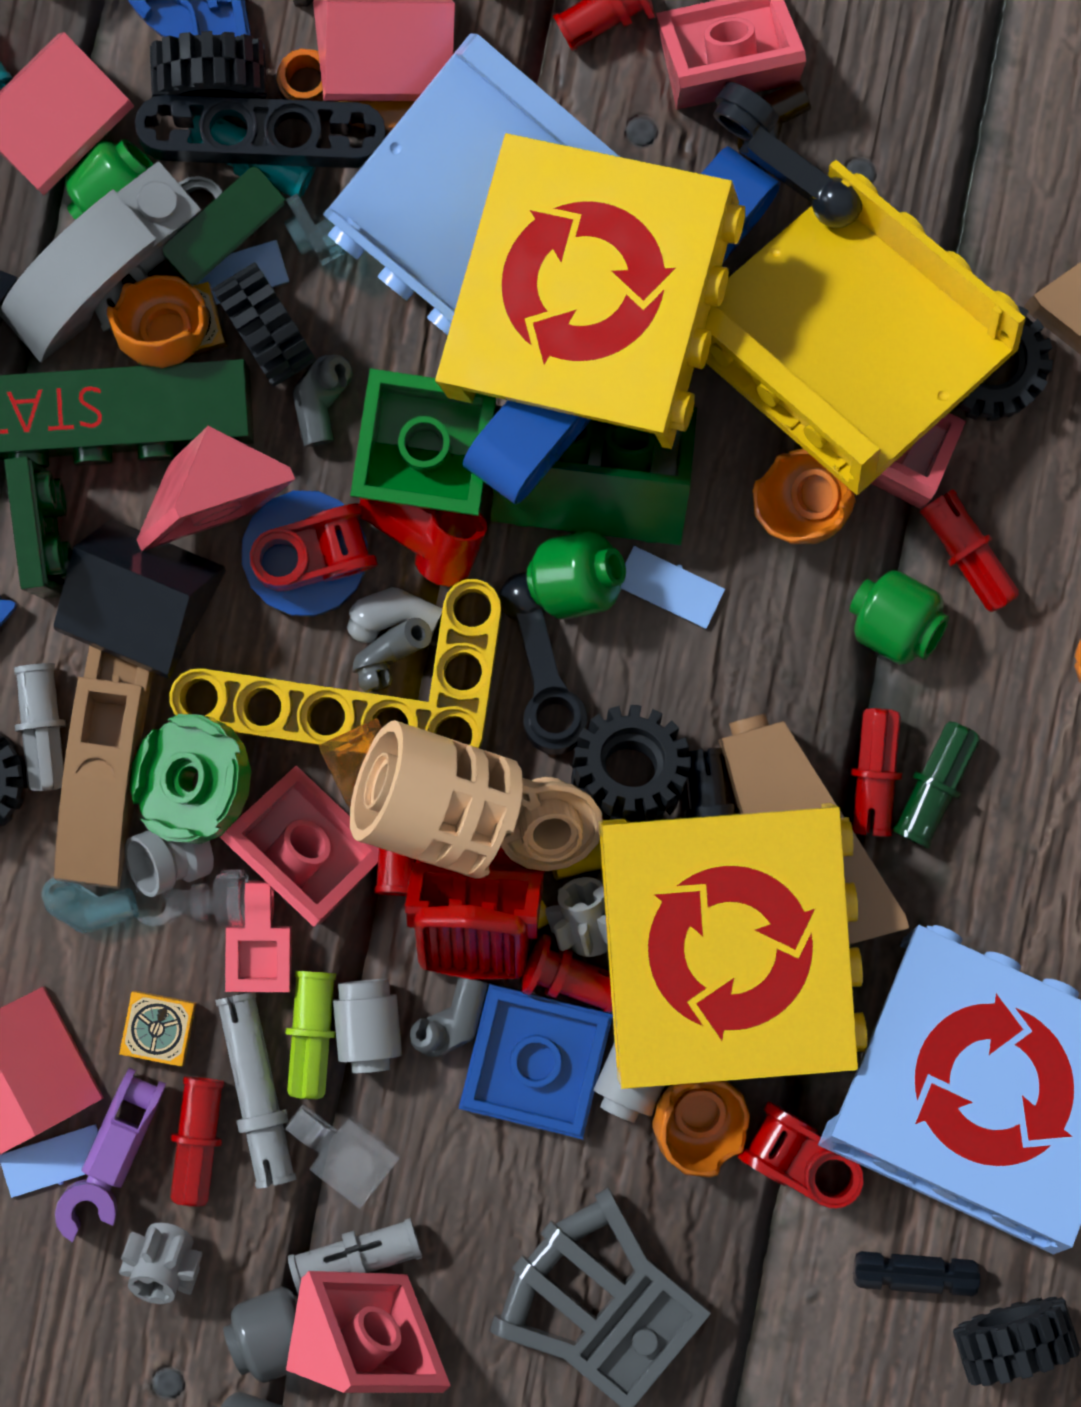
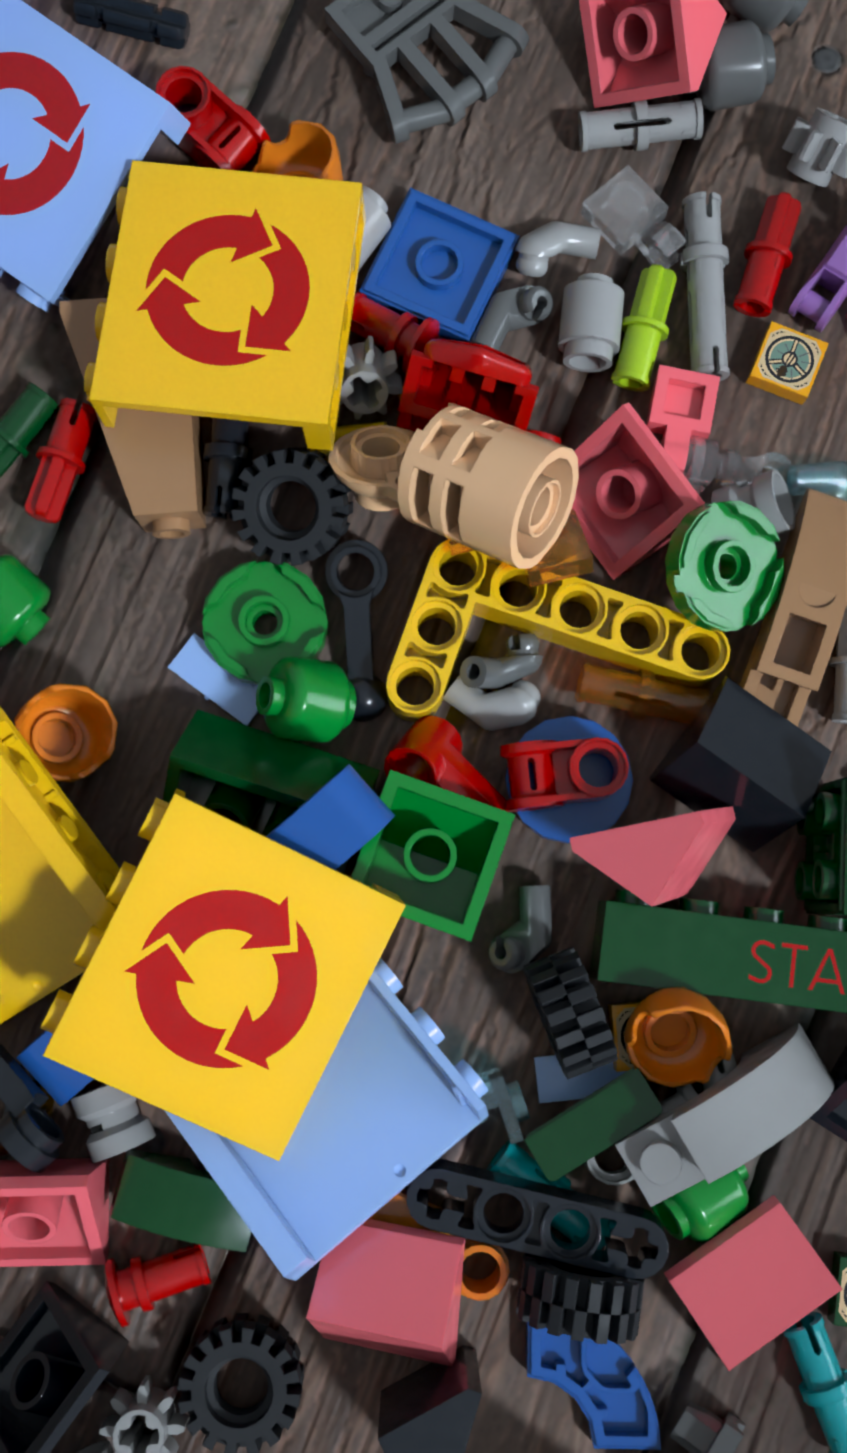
camera: 175 degrees left, 5 degrees down
none -> light grey wheel [70,1084,156,1163]
none -> dark green slope [109,1150,251,1252]
none -> green plate [202,561,329,685]
none -> light grey arm [515,221,601,277]
none -> clear orange pin [575,662,709,724]

